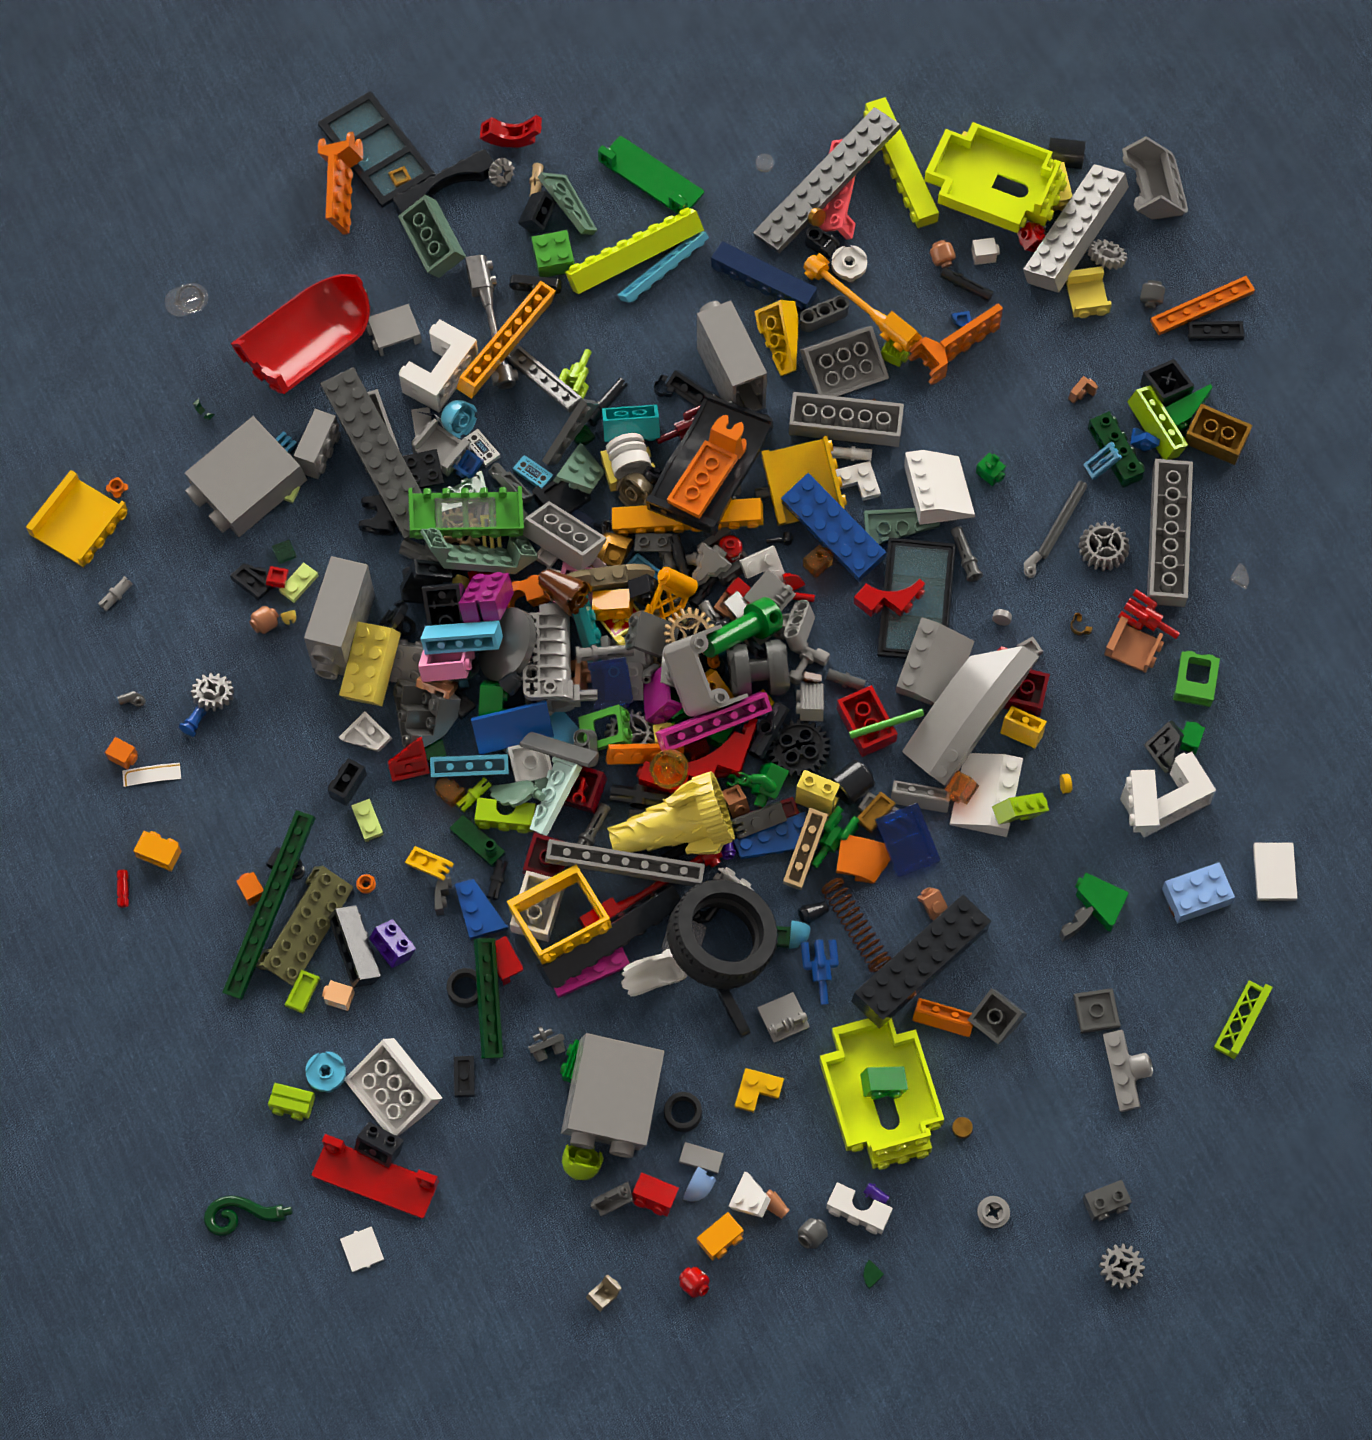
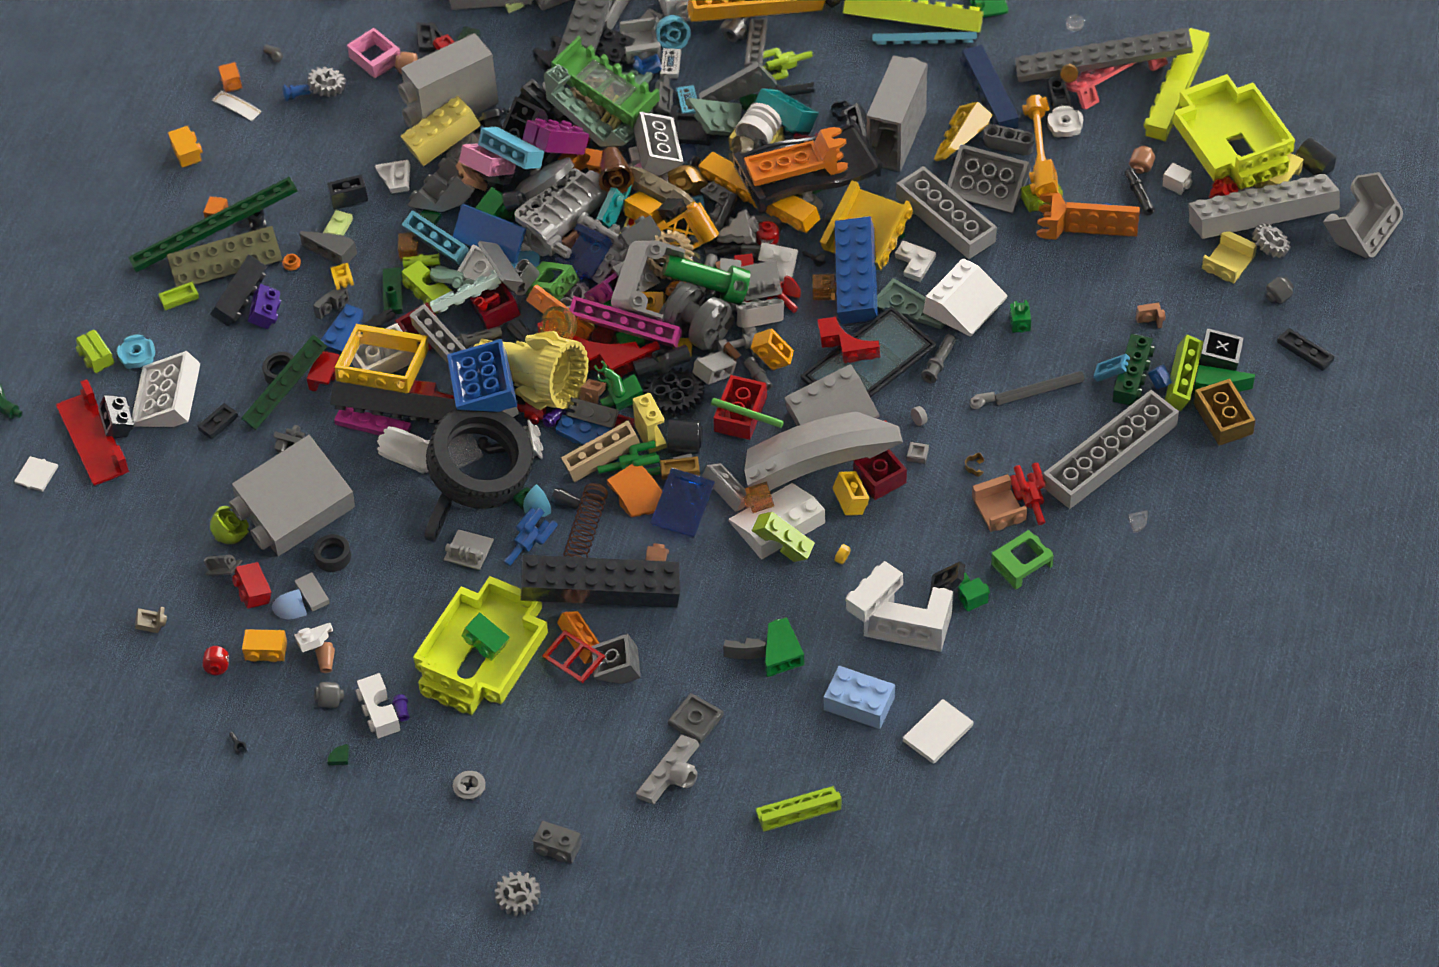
camera: 45 degrees right, 15 degrees down
red axle [117,870,129,908] -> none
light nougat brick [322,980,355,1011] -> none
red wing [388,737,430,782] -> none
yellow plate [735,1068,784,1113] -> none
white pin [831,446,872,461] -> none
pearl gold tile [952,1117,973,1138] -> none
light grey gear [1078,521,1130,571] -> none
orange plate [1150,276,1255,335] -> none
none -> black hand [229,732,247,755]
none -> dark grey slope [299,231,357,265]
none -> bright pink window [347,28,400,78]
none -> blue slope [447,339,517,412]
none -> red window [542,630,605,684]
none -> light orange brick [751,328,794,370]

